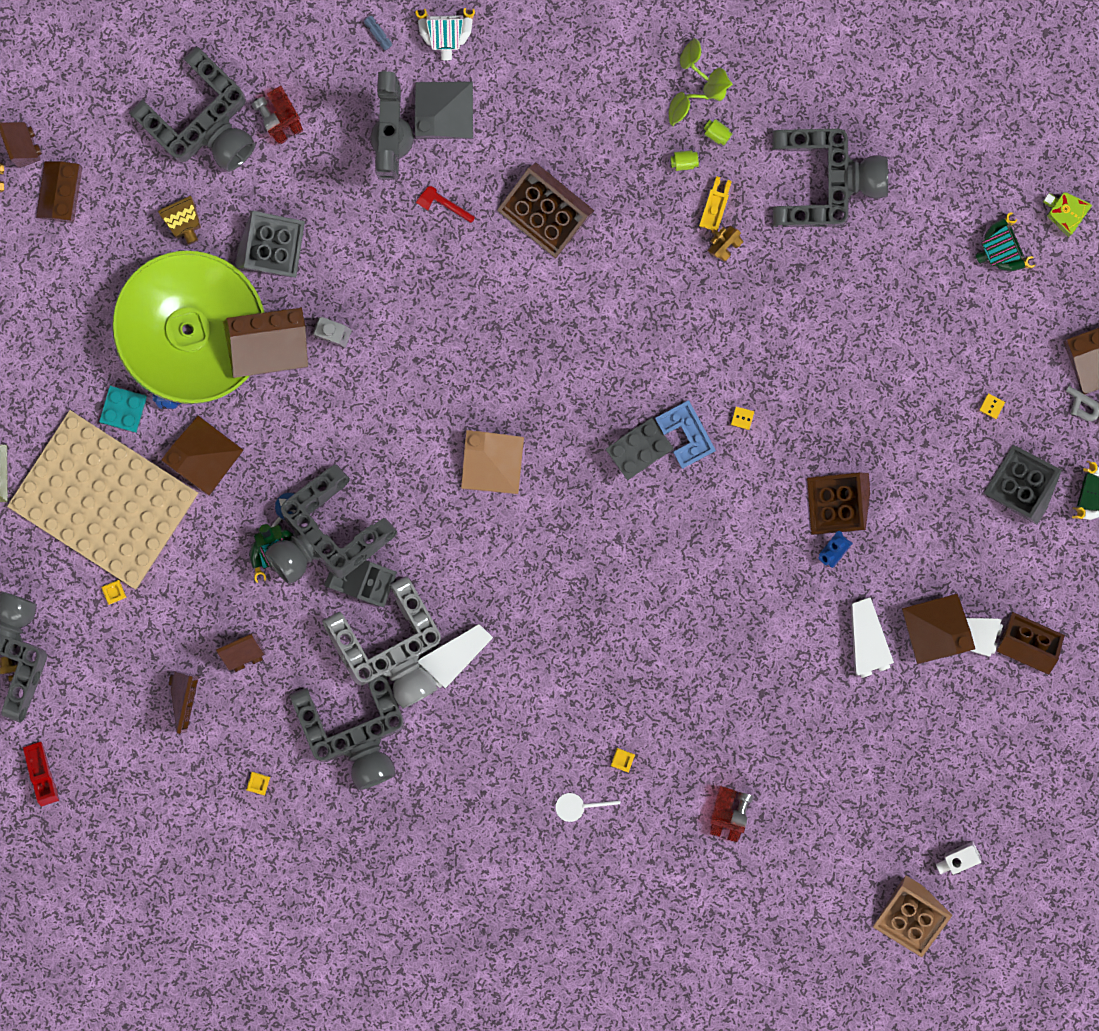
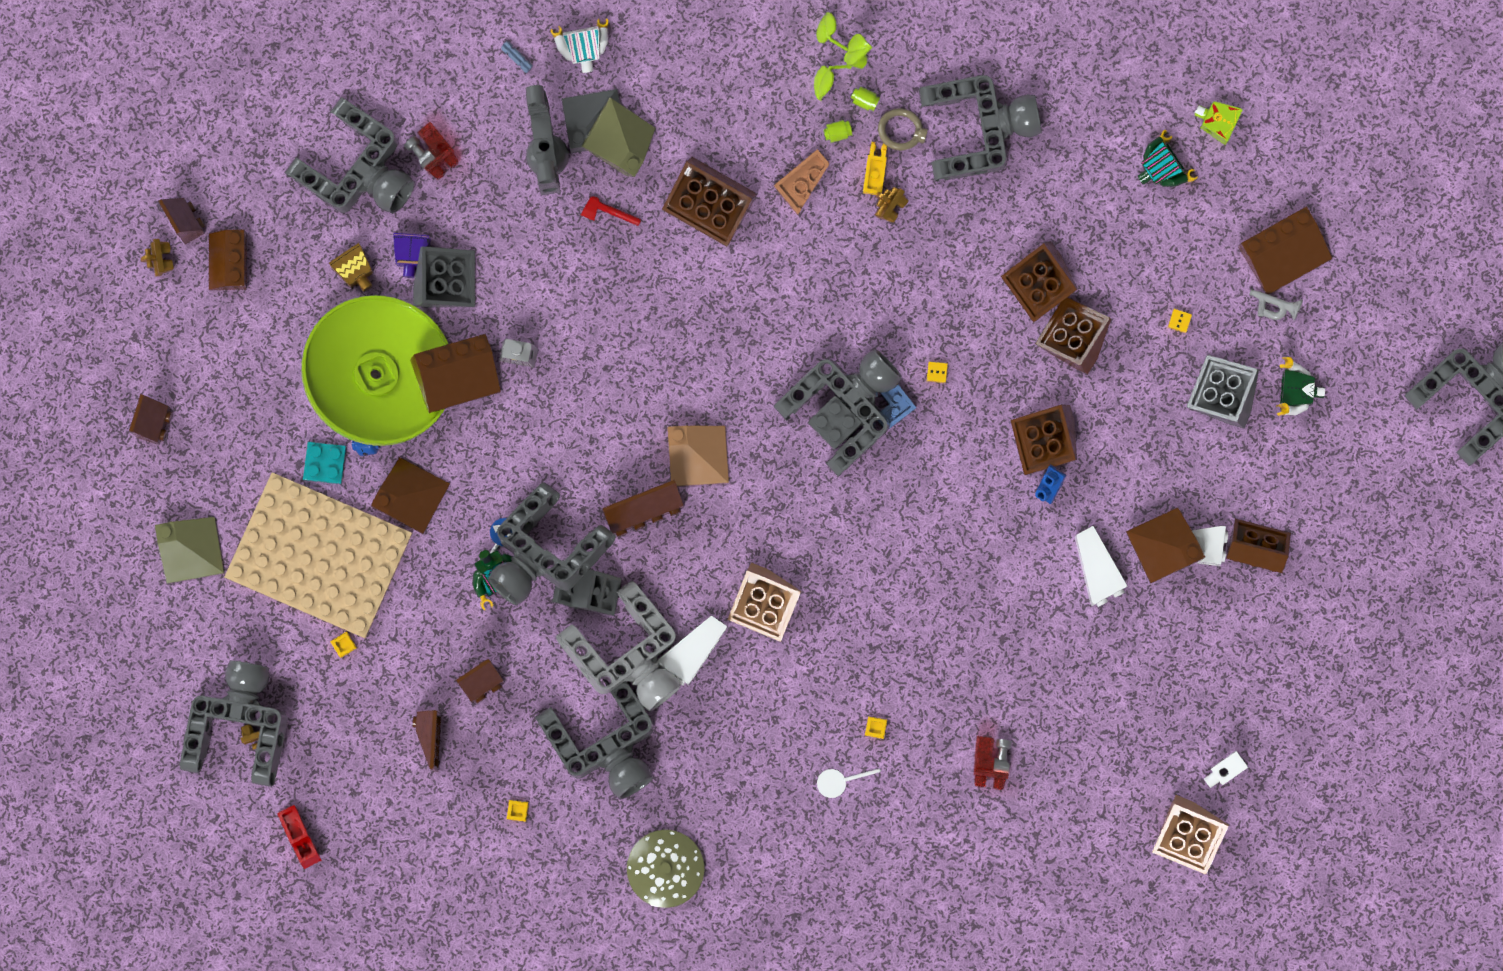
camera: 10 degrees left, 5 degrees down
none -> dark purple torso [393,233,431,278]
none -> olive slope [581,98,655,177]
none -> reddish brown slope [602,480,684,537]
none -> olive dish [627,830,704,908]
none -> medium nougat slope [728,562,801,642]
none -> dark grey piece [773,349,902,477]
none -> nougat wing [774,149,829,215]
none -> dark tan piece [878,108,928,151]
none -> reddish brown slope [1001,241,1078,323]
none -> reddish brown slope [1035,297,1111,375]

